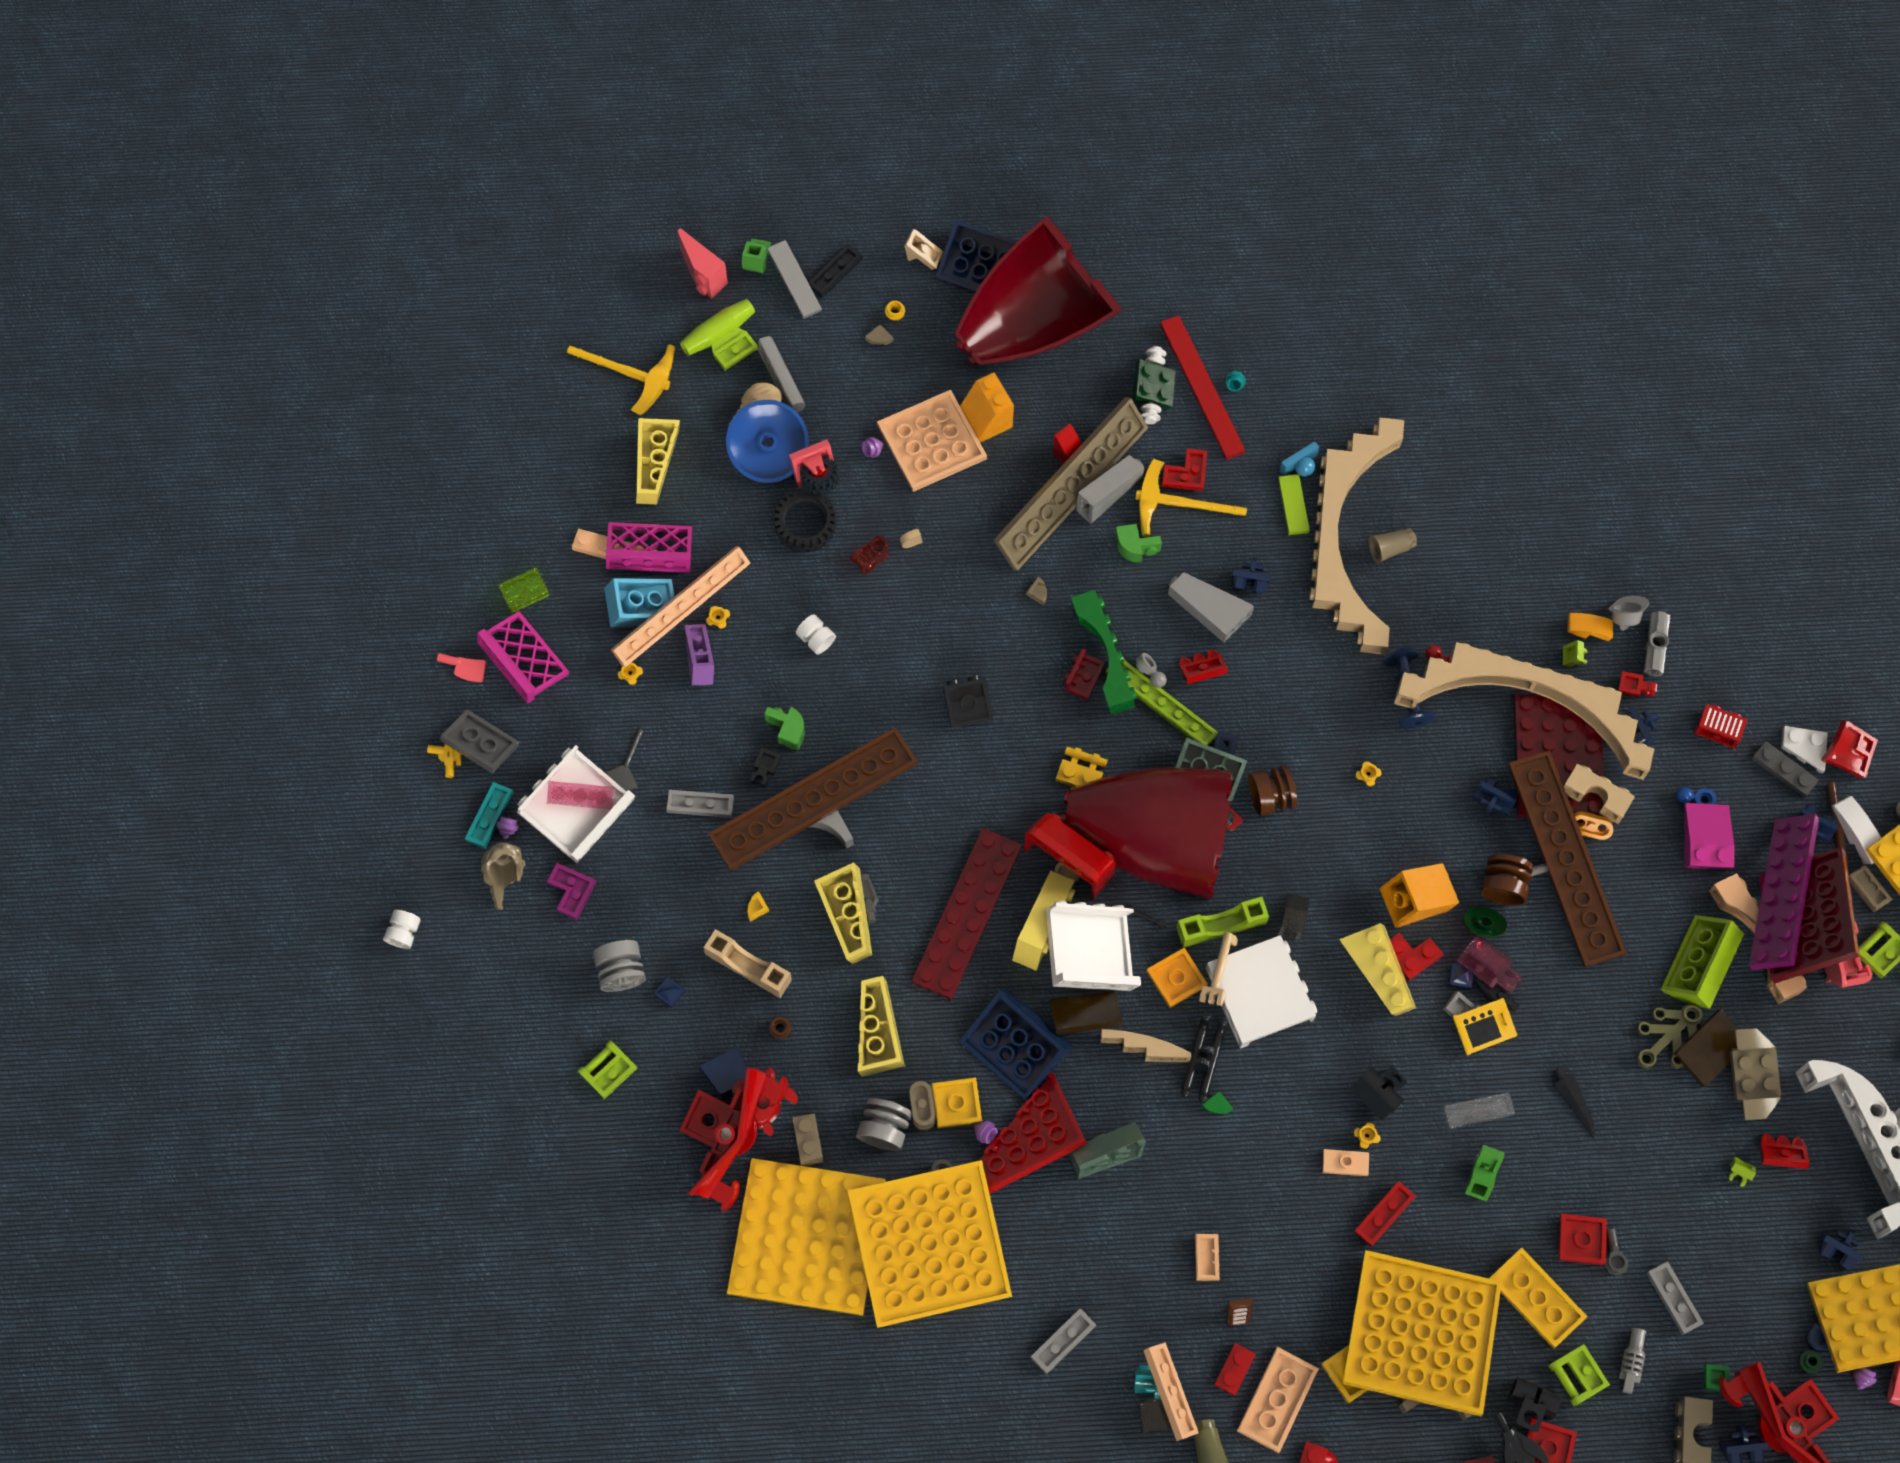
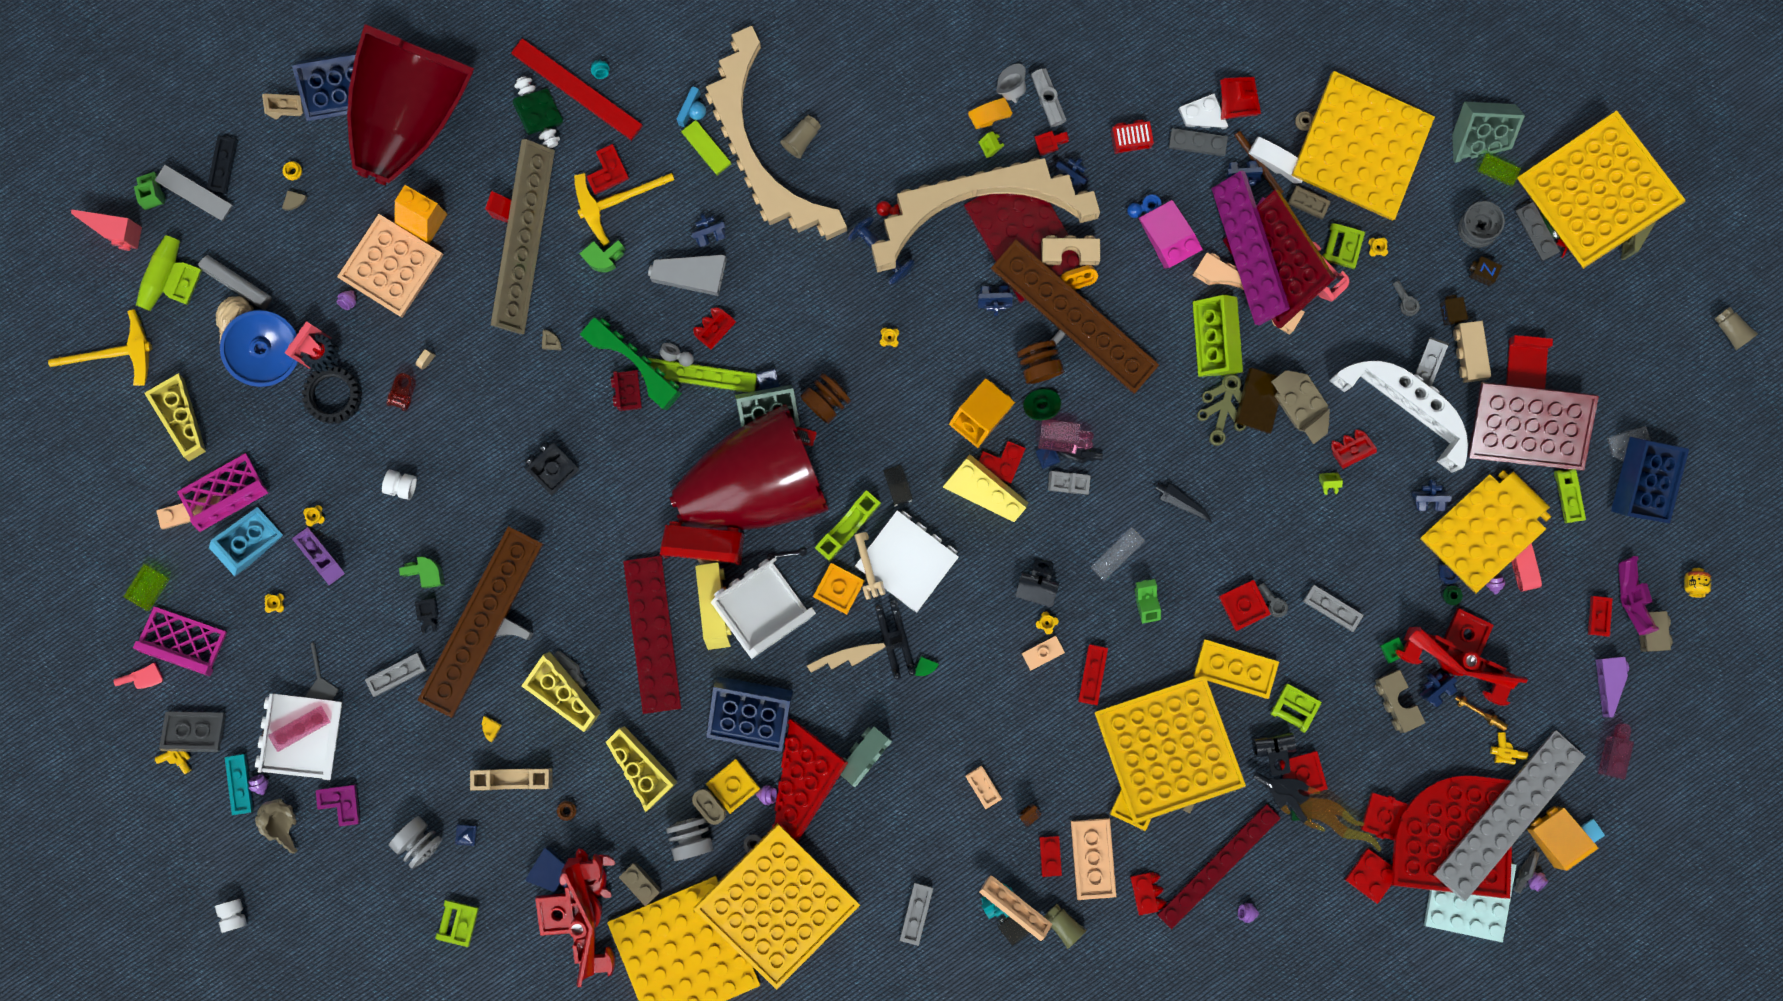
camera: 30 degrees left, 15 degrees up
light nougat plate [611,546,750,667] -> none
dark brown tile [1050,991,1123,1035] -> none
yellow plate [1056,747,1108,787] -> none
light grey slope [1076,455,1144,524] -> none
yellow container [1453,998,1518,1056] -> none
light grey hinge [1619,1328,1646,1394] -> none

